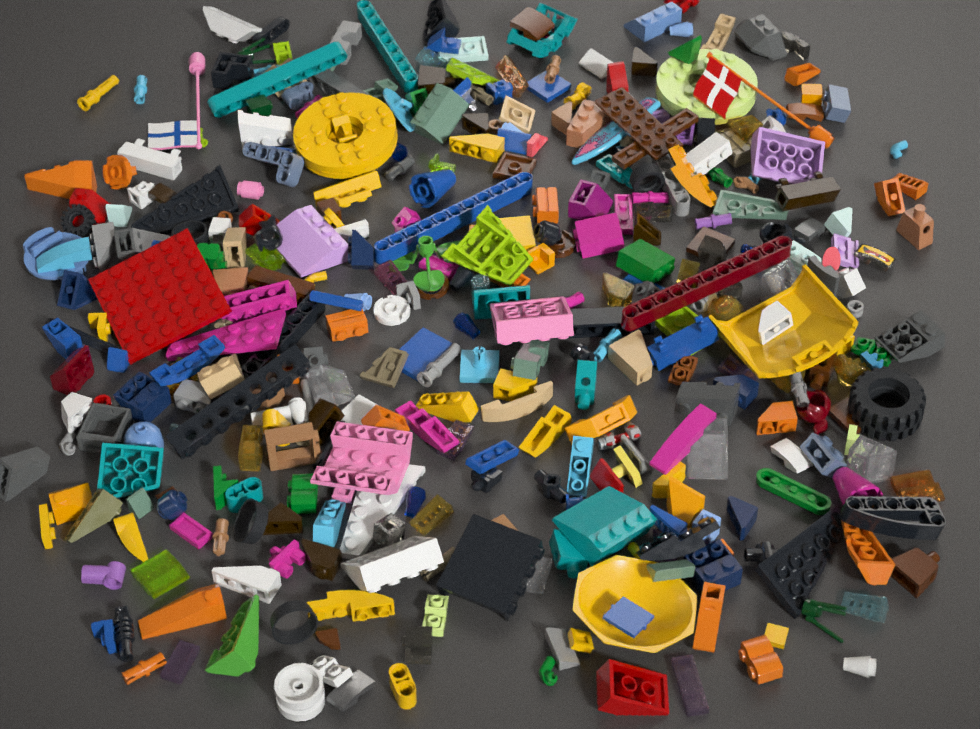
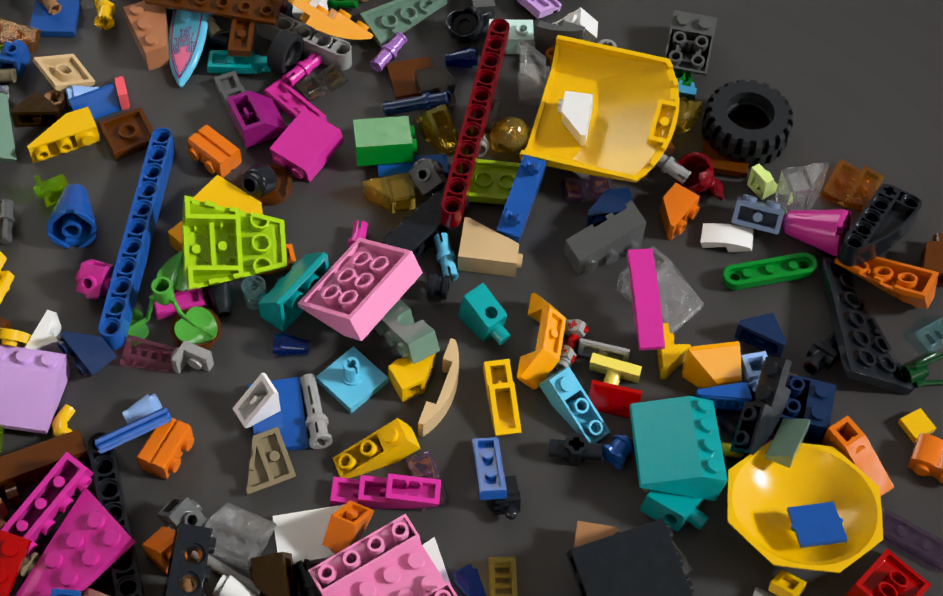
camera: 50 degrees left, 10 degrees up
white tile [373,295,411,326] -> none
light orange panel [527,243,555,274] -> none
medium nougat slope [551,102,572,135] -> none
dark brown slope [633,212,661,246] -> none
dark orange slope [668,355,698,386] -> none
coral sticker [822,247,841,270] -> none
none -> white slope [232,373,281,428]
none -> dark blue pin [383,90,452,116]

